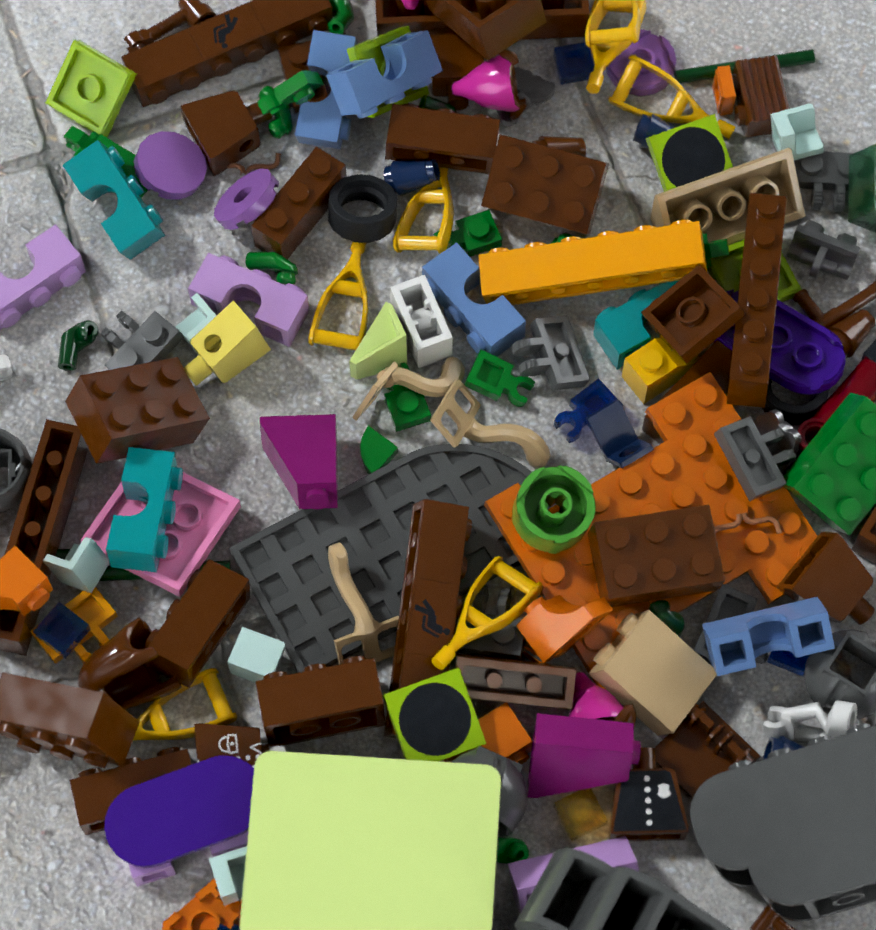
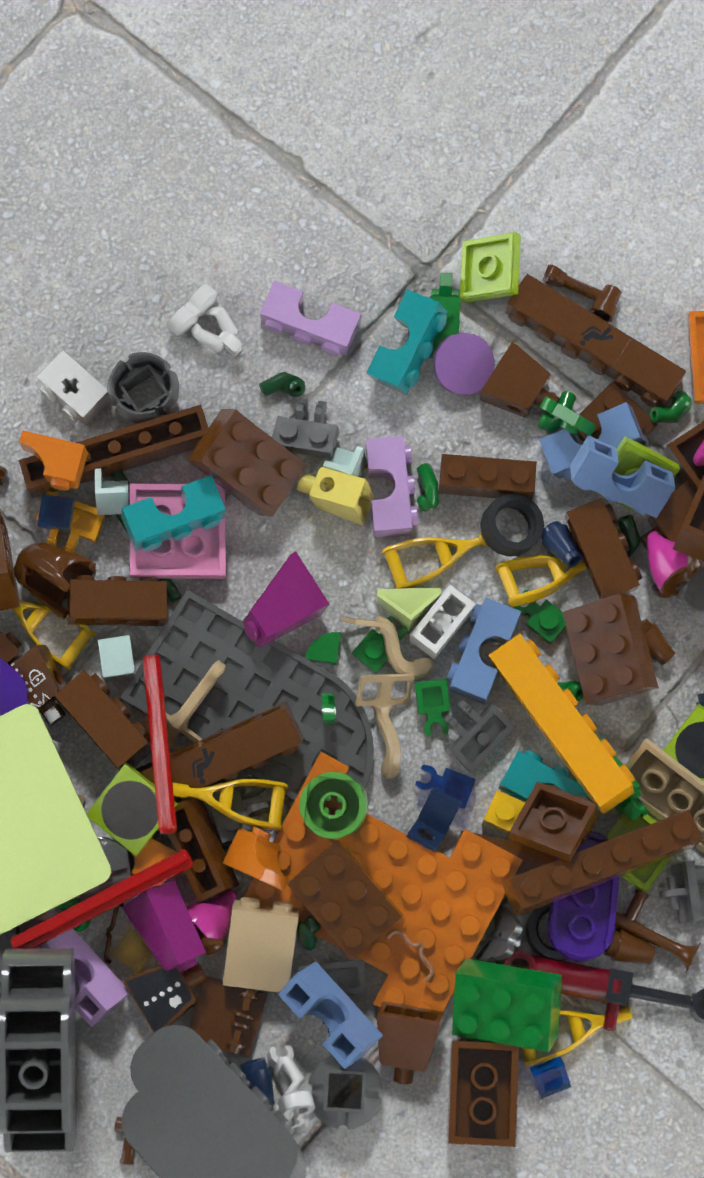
camera: 60 degrees right, 10 degrees up
medium lavender tile [214,169,279,230] -> none
nougat piece [227,153,281,175] -> none
dark grey hinge [714,416,796,501] -> none
none -> red axle [11,849,193,949]
none -> reddish brown piece [104,903,124,964]
none -> axle [143,654,177,834]
none -> green tile [321,692,336,725]

